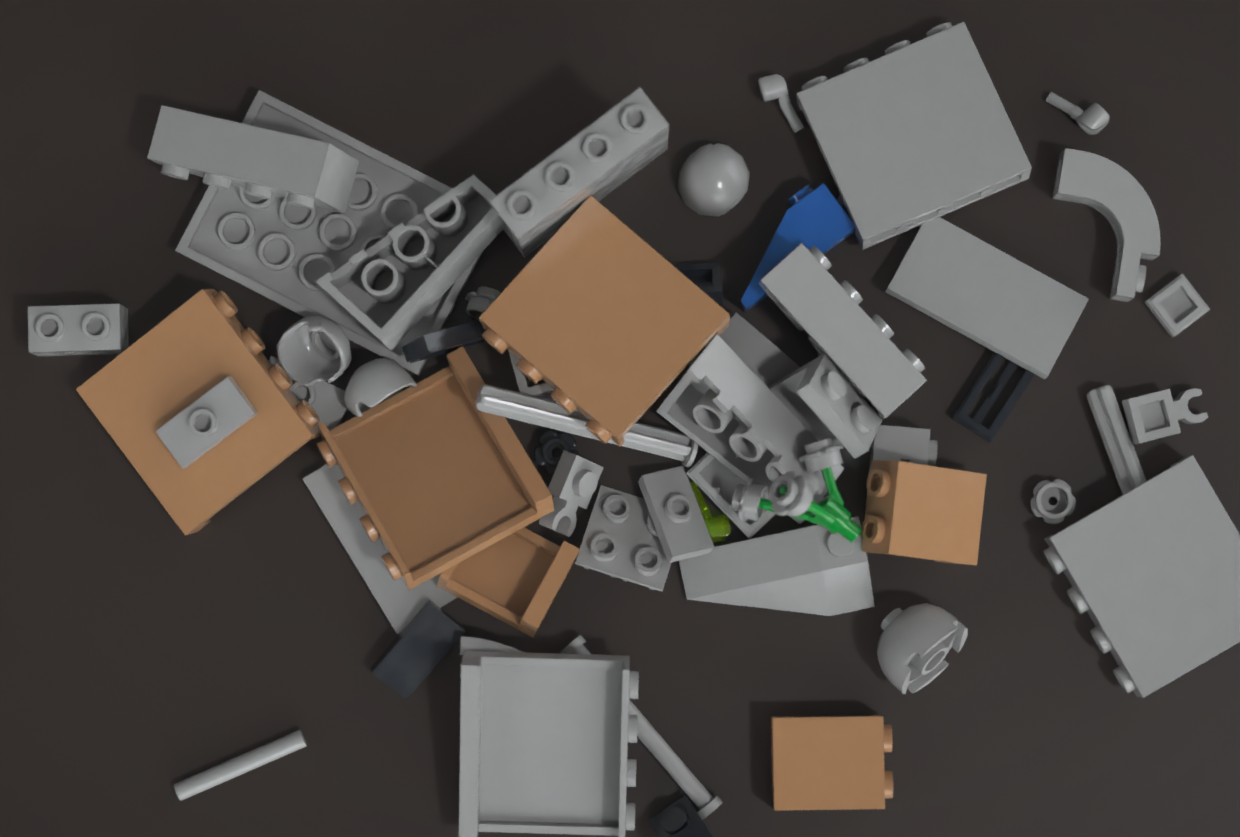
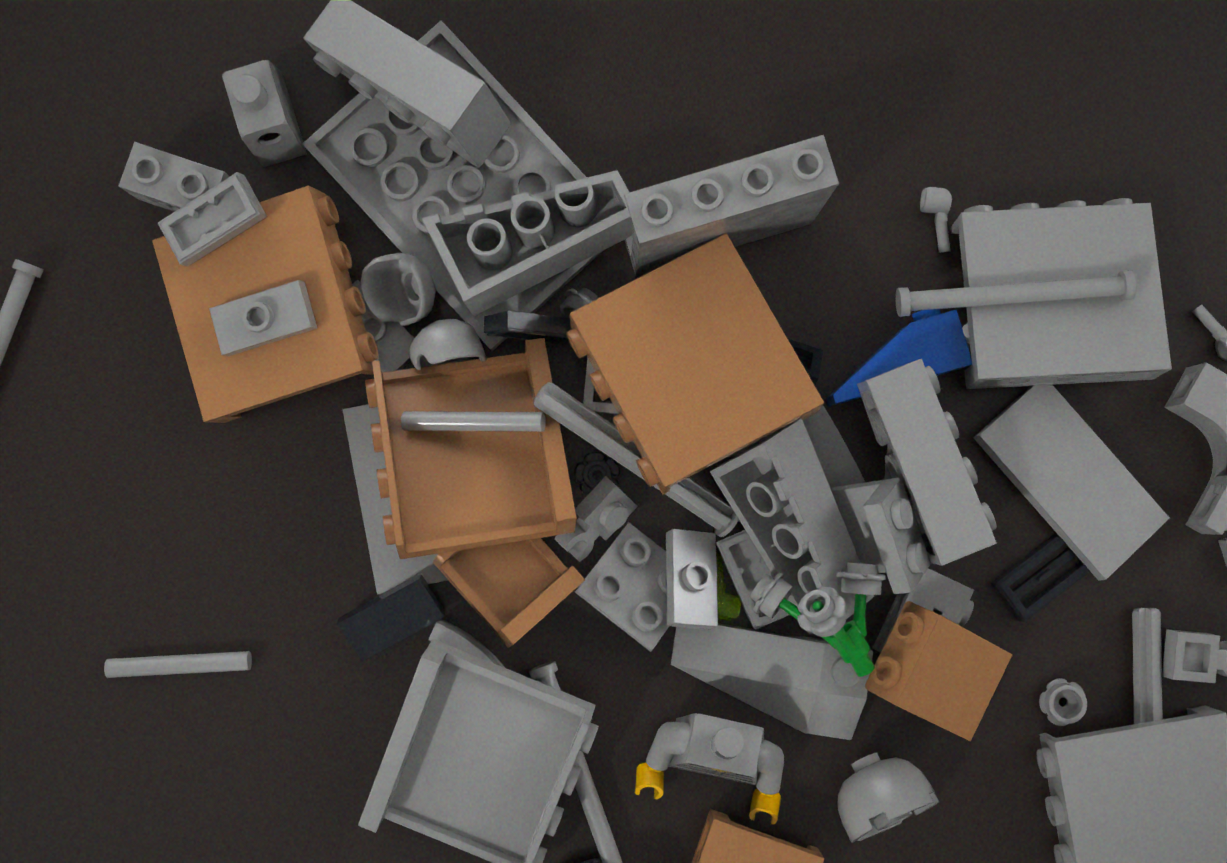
camera: 10 degrees right, 0 degrees up
light grey hair [678,143,750,216] -> none
none -> light grey plate [158,172,267,266]
none -> light grey torso [222,60,307,167]
none -> light grey bar [401,411,546,432]
none -> light grey torso [635,713,784,825]
none -> light grey bar [895,270,1137,317]

